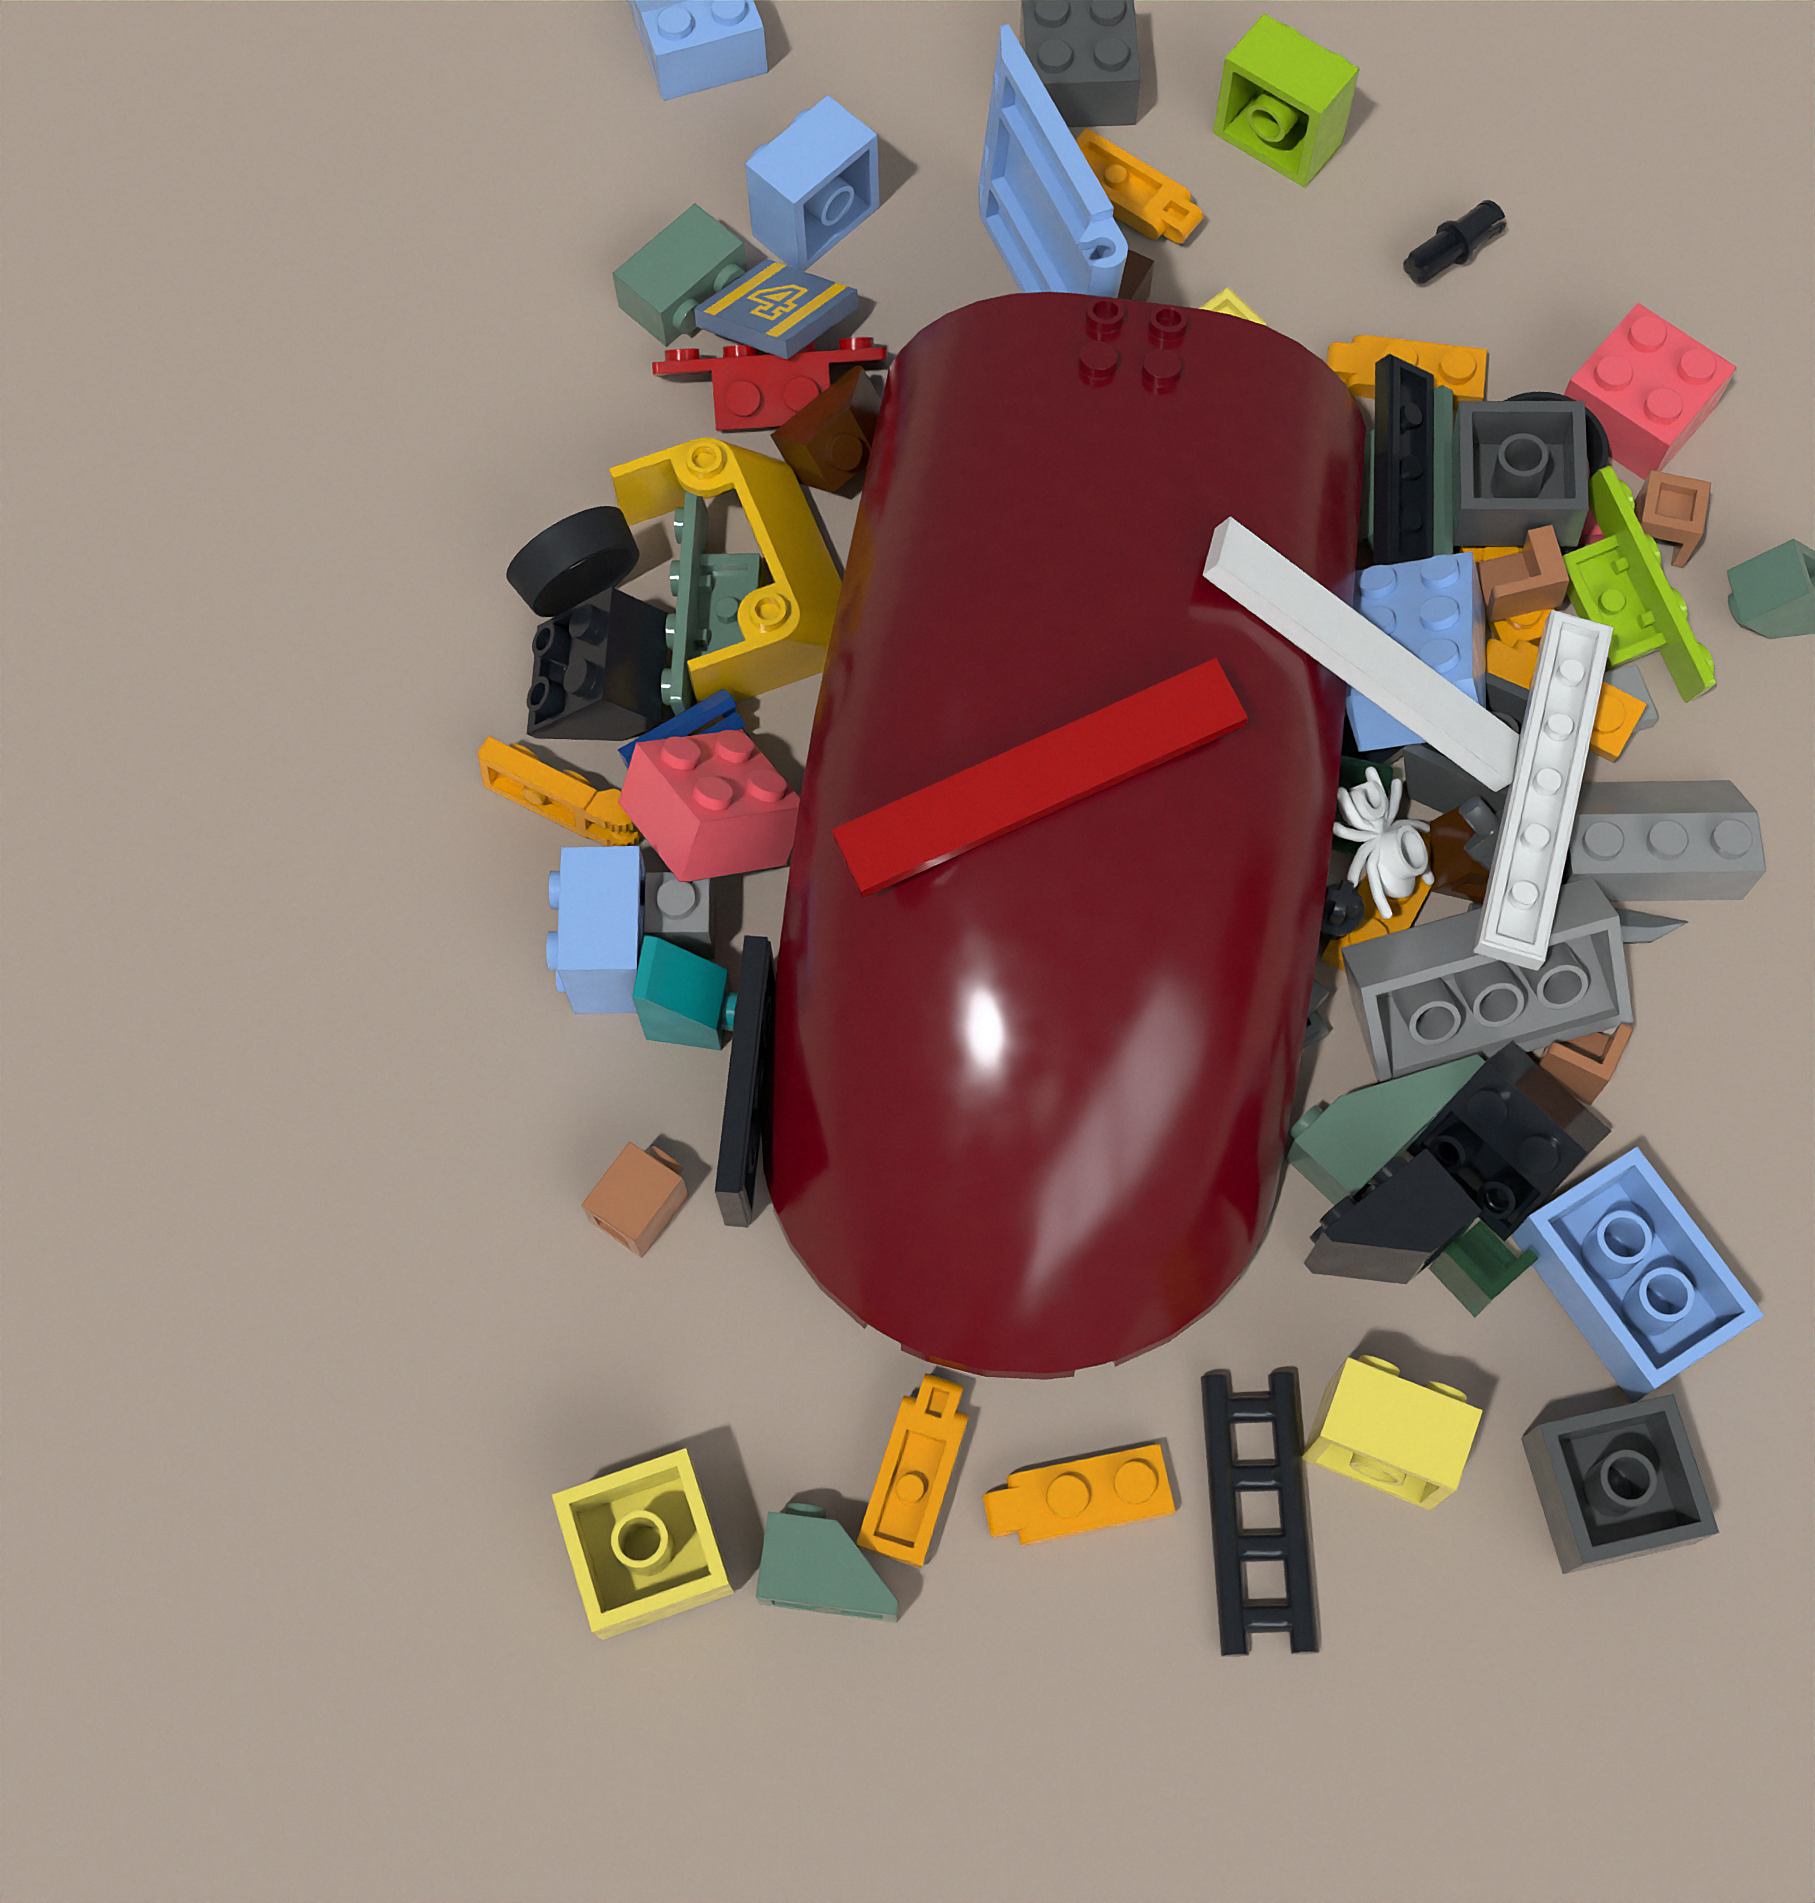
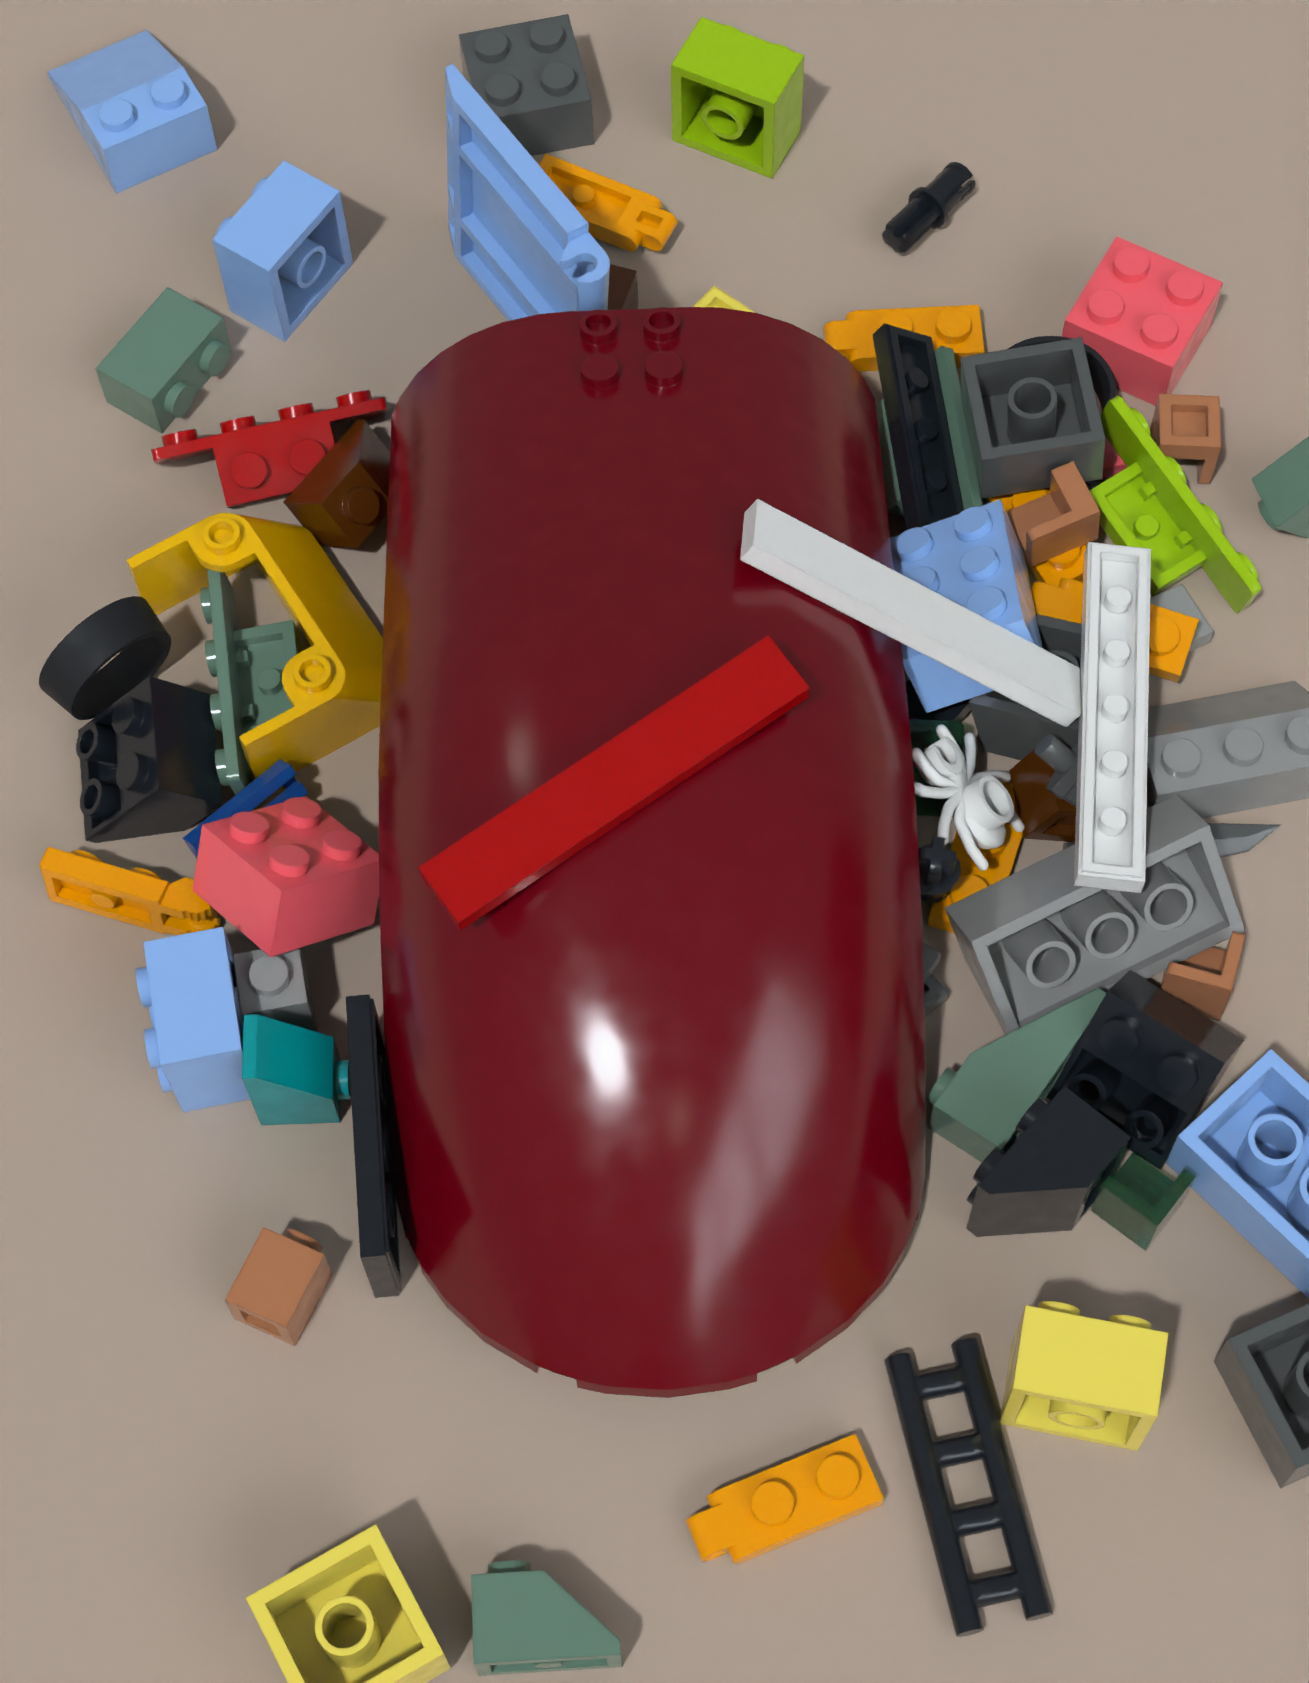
camera: 10 degrees left, 5 degrees down
sand blue tile [694,259,858,360] -> none
light orange hinge [856,1373,969,1569] -> none

